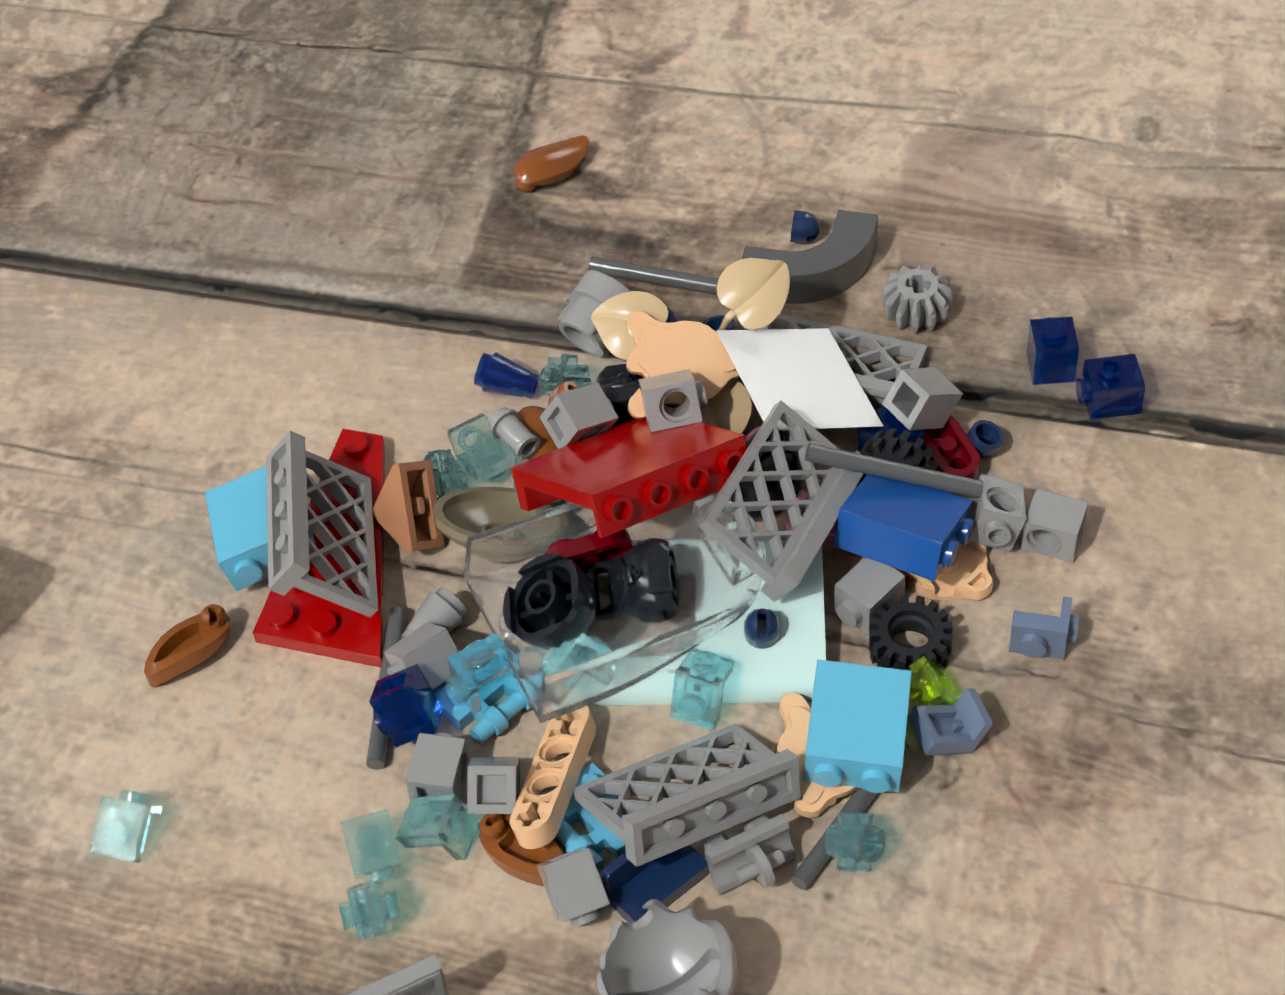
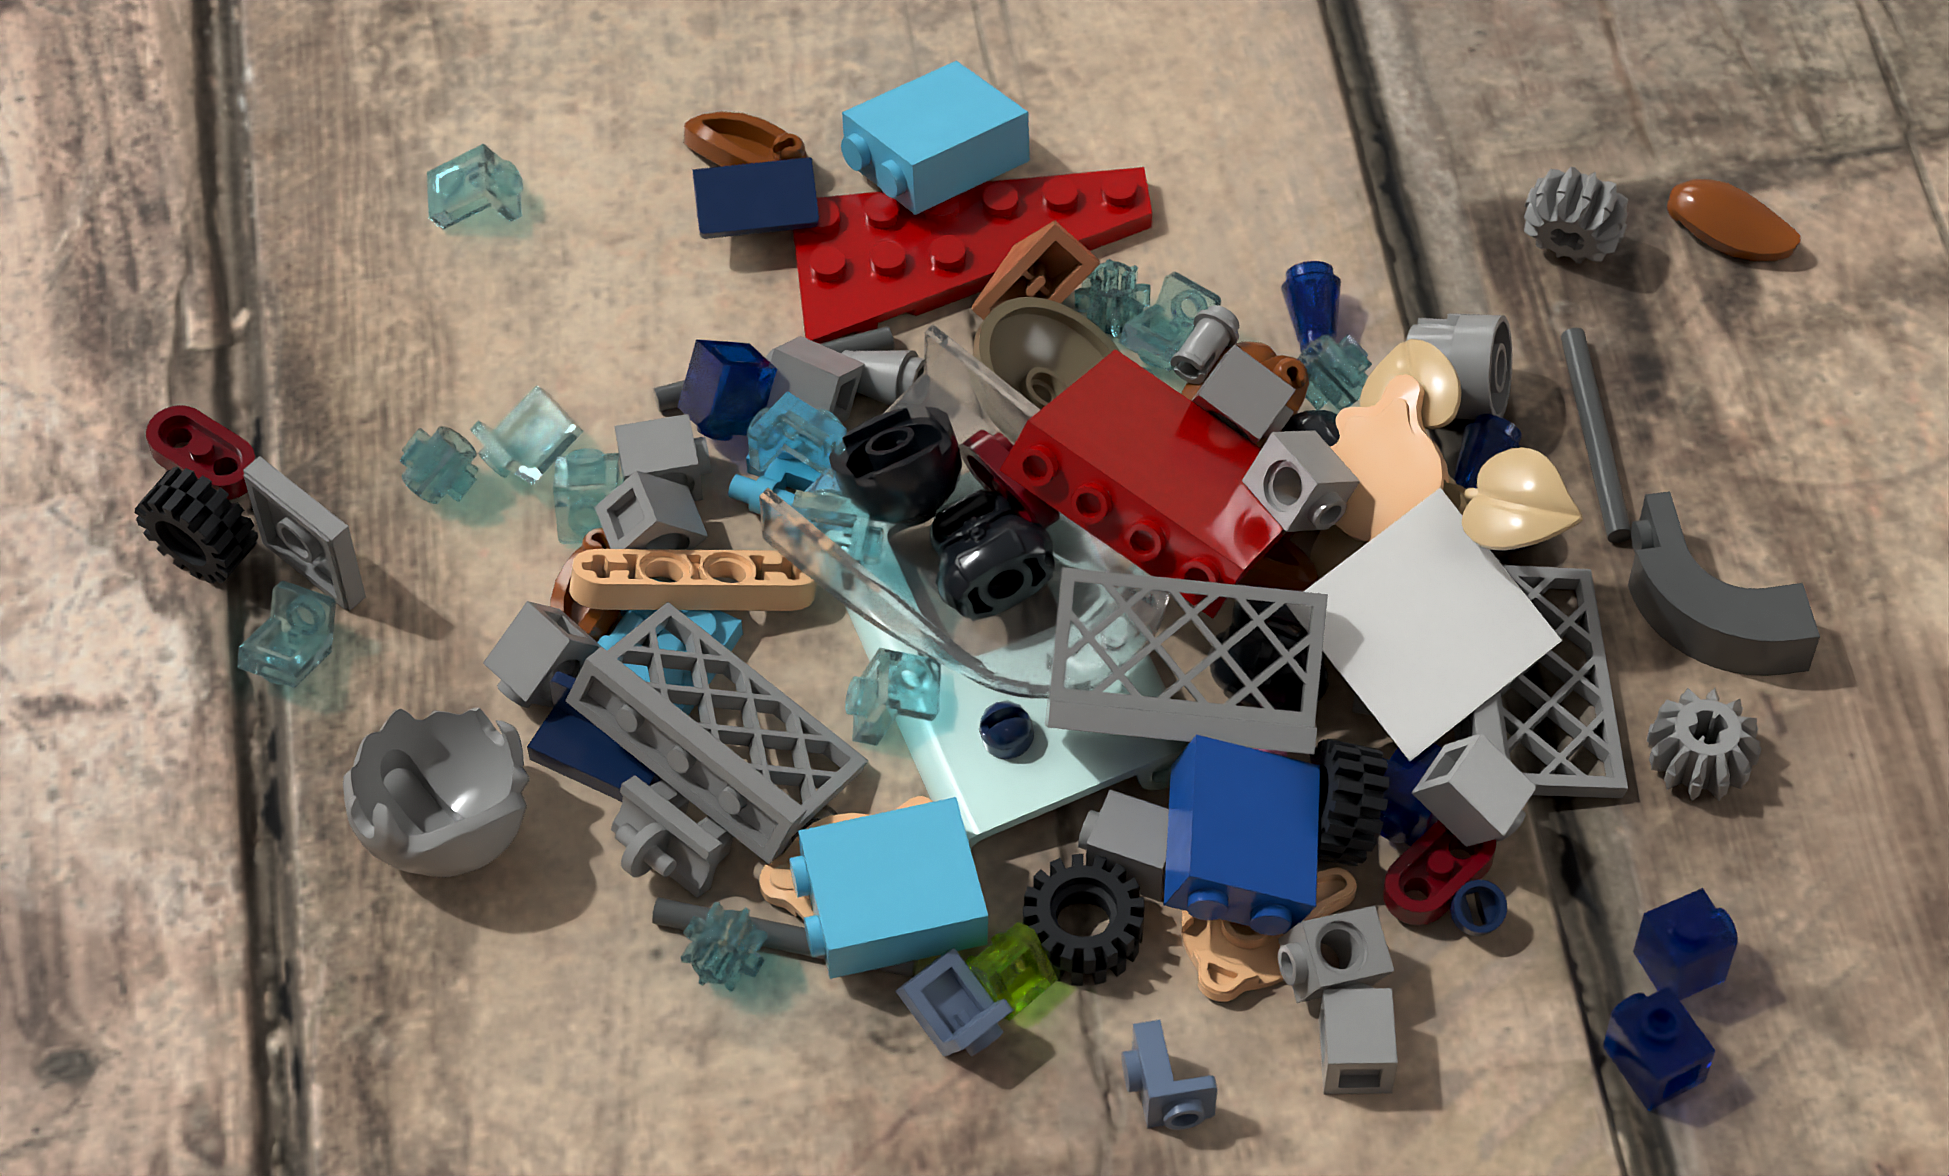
camera: 65 degrees right, 5 degrees up
light grey fence [266,431,378,618] -> none
dark blue hinge [790,210,820,243] -> none
dark grey bar [805,443,983,498] -> none
none -> dark blue panel [692,157,819,239]
none -> light grey gear [1524,167,1628,264]

